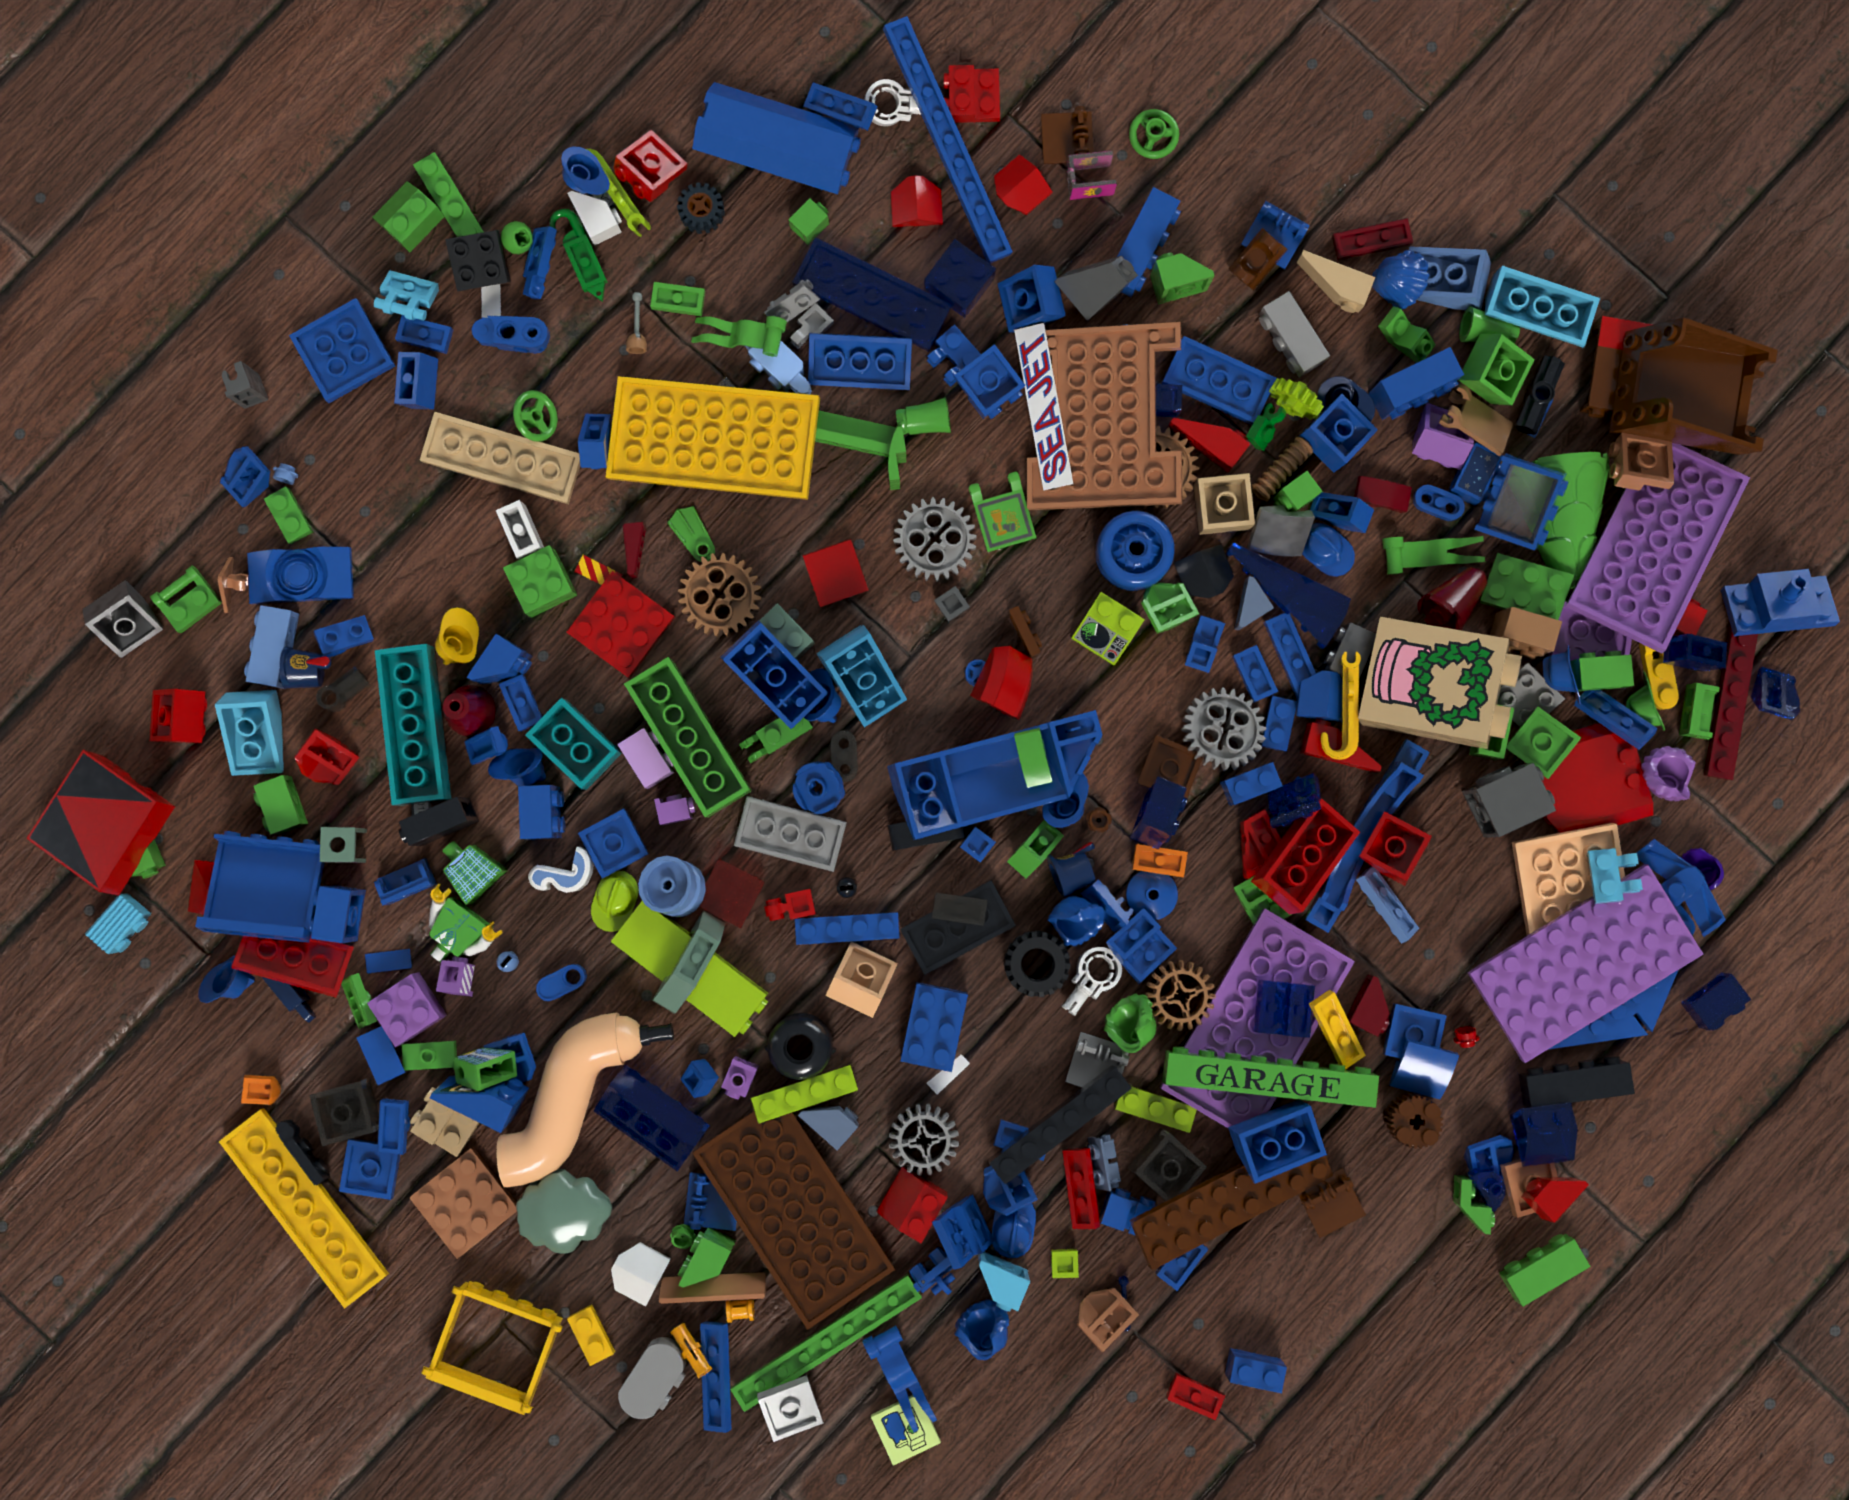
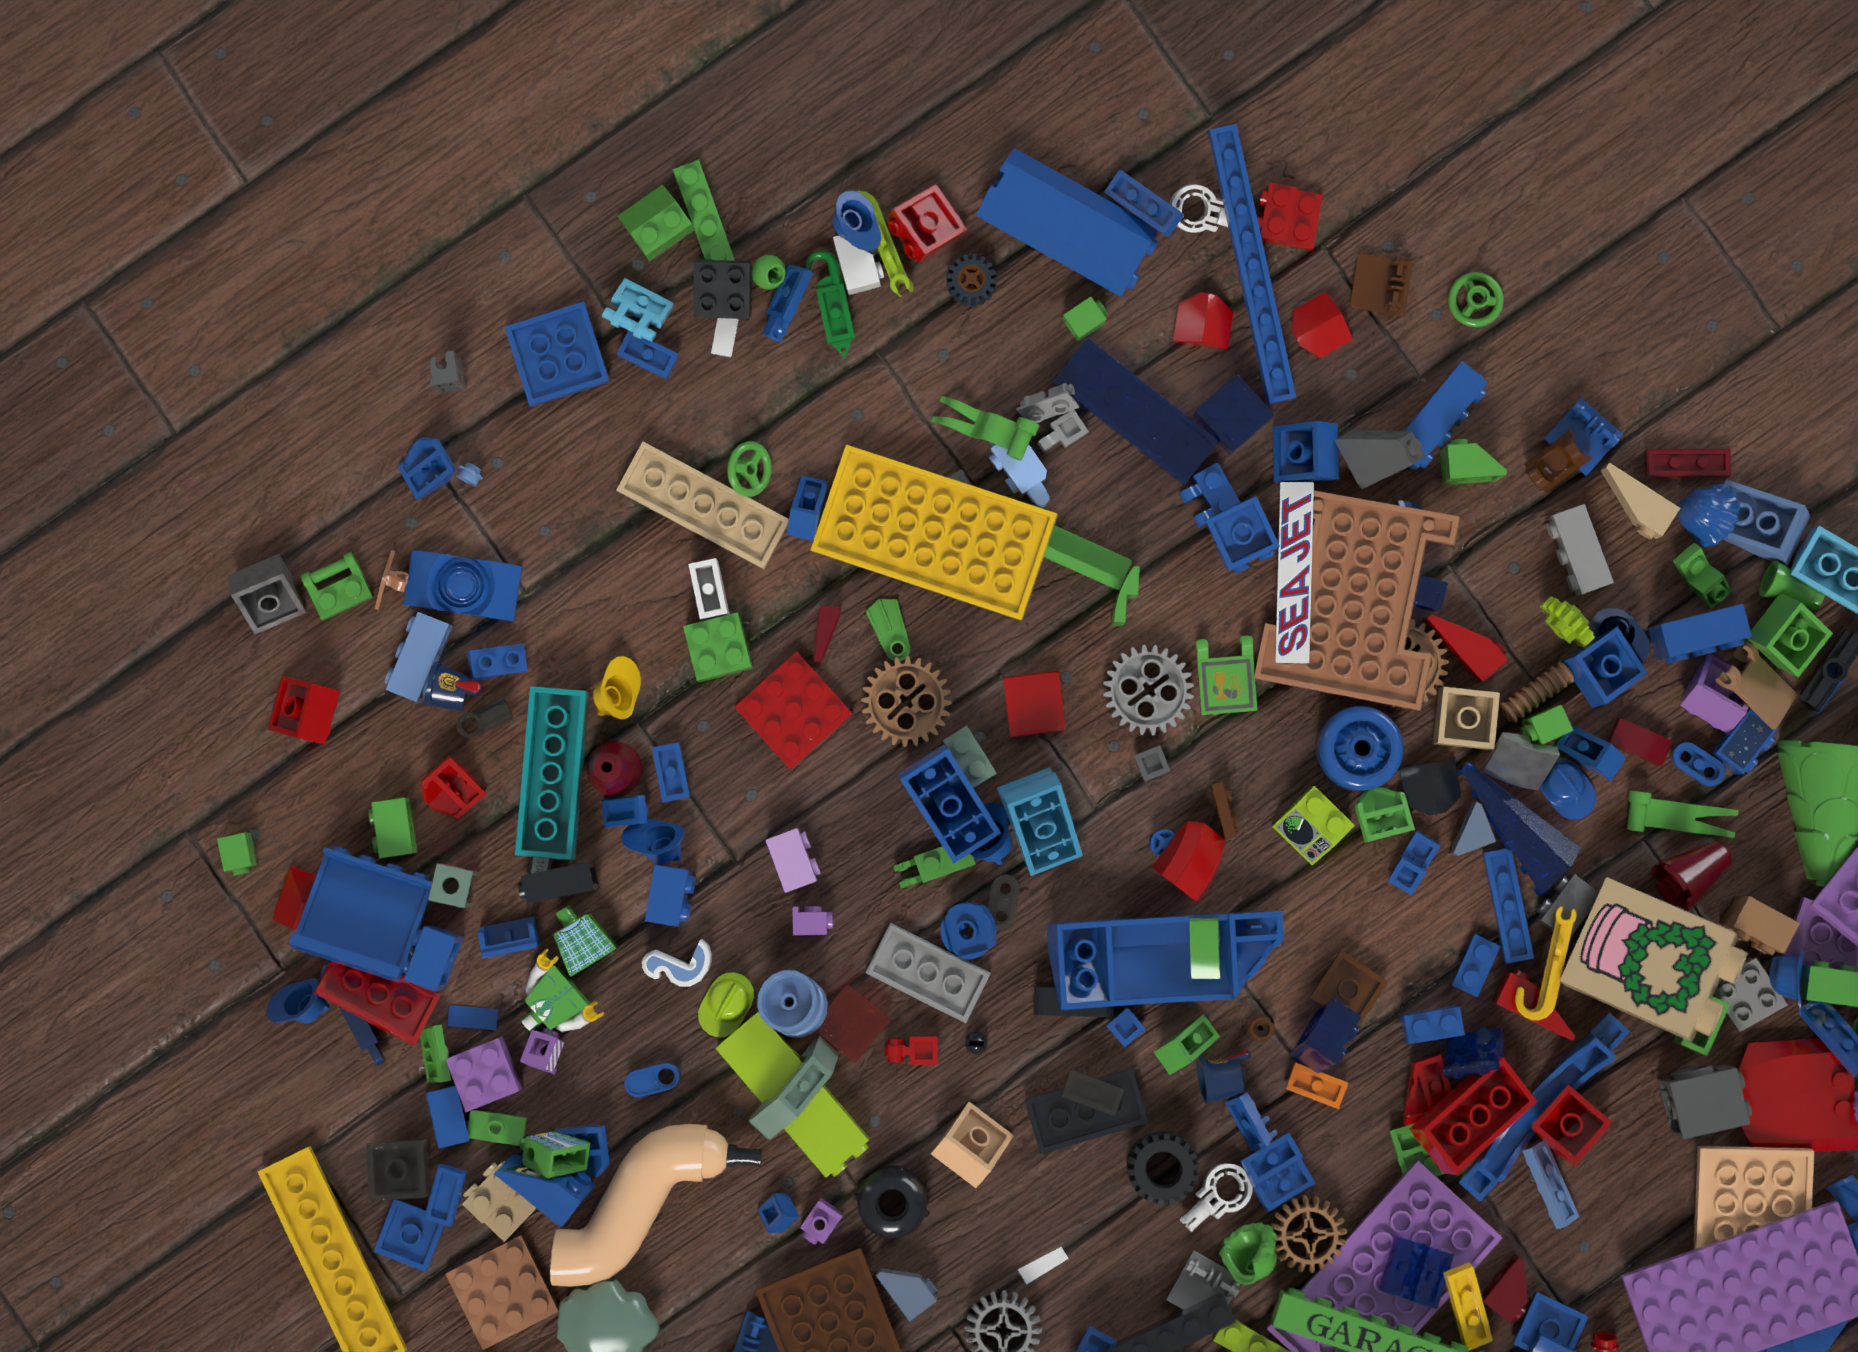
camera: 20 degrees right, 0 degrees up
red tile [26,750,176,896] -> none
medium azure brick [85,893,151,954] -> none
medium azure slope [215,690,284,776] -> none
orange plate [241,1075,281,1105] -> none
bright green plate [264,486,313,544] -> none
black hinge [276,1119,330,1185] -> none
blue brick [394,352,438,410] -> none
blue slope [467,634,533,685] -> none
blue piece [472,316,550,354] -> none
medium blue hinge [496,951,519,972] -> none
teal brick [525,697,622,790] -> none
sticker [574,555,623,585] -> none
blue plate [578,809,649,879] -> none
clear blue slope [594,1065,710,1171] -> none
bright green brick [624,657,752,818] -> none
hinge [626,292,647,354] -> none
bright green plate [650,282,706,316] -> none
lime plate [750,1065,858,1124] -> none
blue plate [795,912,900,945] -> none
blue slope [808,333,912,390] -> none
bright green plant [896,397,951,435] -> none
blue brick [901,982,968,1072] -> none
blue piece [1042,773,1089,828] -> none
blue hair [1048,896,1106,946] -> none
clear piece [1066,151,1117,200] -> none
blue dish [1126,871,1178,920] -> none
blue plate [1162,336,1276,425] -> none
light grey gear [1181,687,1266,771] -> none
blue plate [1232,645,1278,703] -> none
green plate [1246,403,1286,451] -> none
blue slope [1296,671,1343,722] -> none
window [1474,453,1569,550] -> none
bright green plate [1480,553,1575,620] -> none
bright green plate [1506,706,1581,779] -> none
medium azure plate [1587,848,1643,904] -> none

